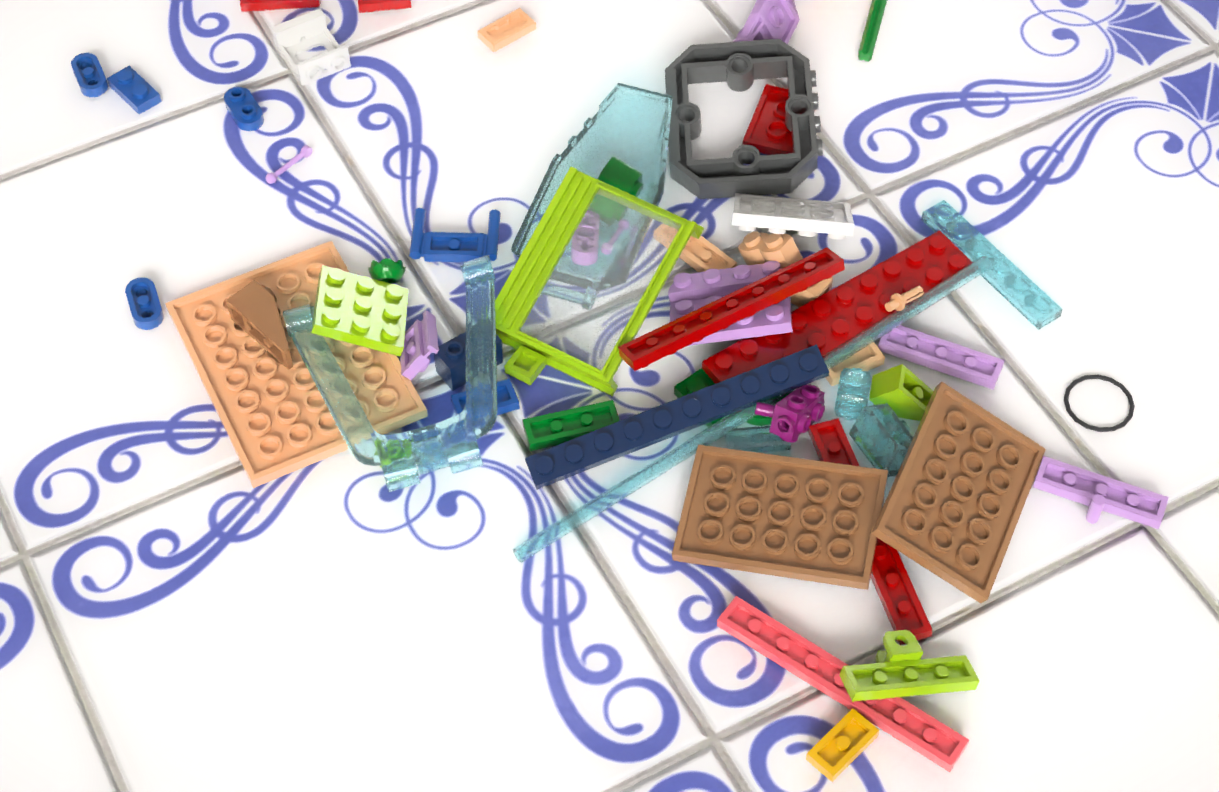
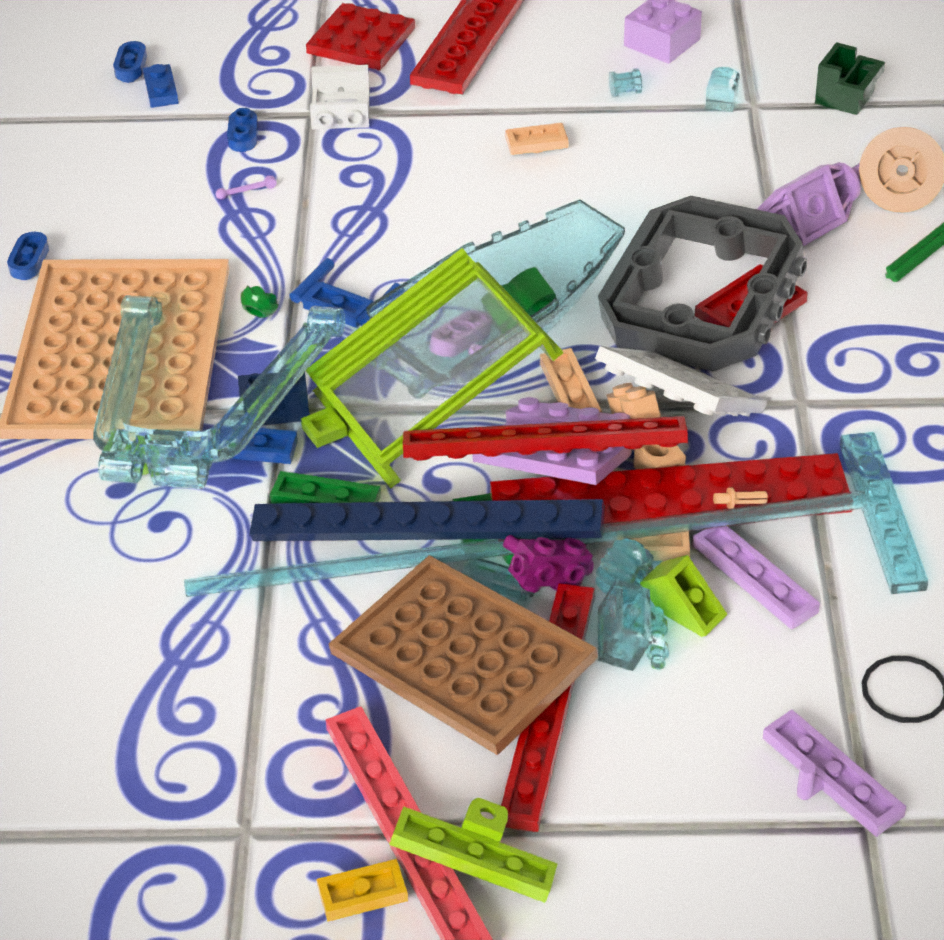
camera: 30 degrees right, 10 degrees down
medium nougat slope [226,280,293,370] -> none
plate [311,265,409,356] -> none
lavender plate [400,310,439,380] -> none
medium nougat plate [871,382,1046,604] -> none

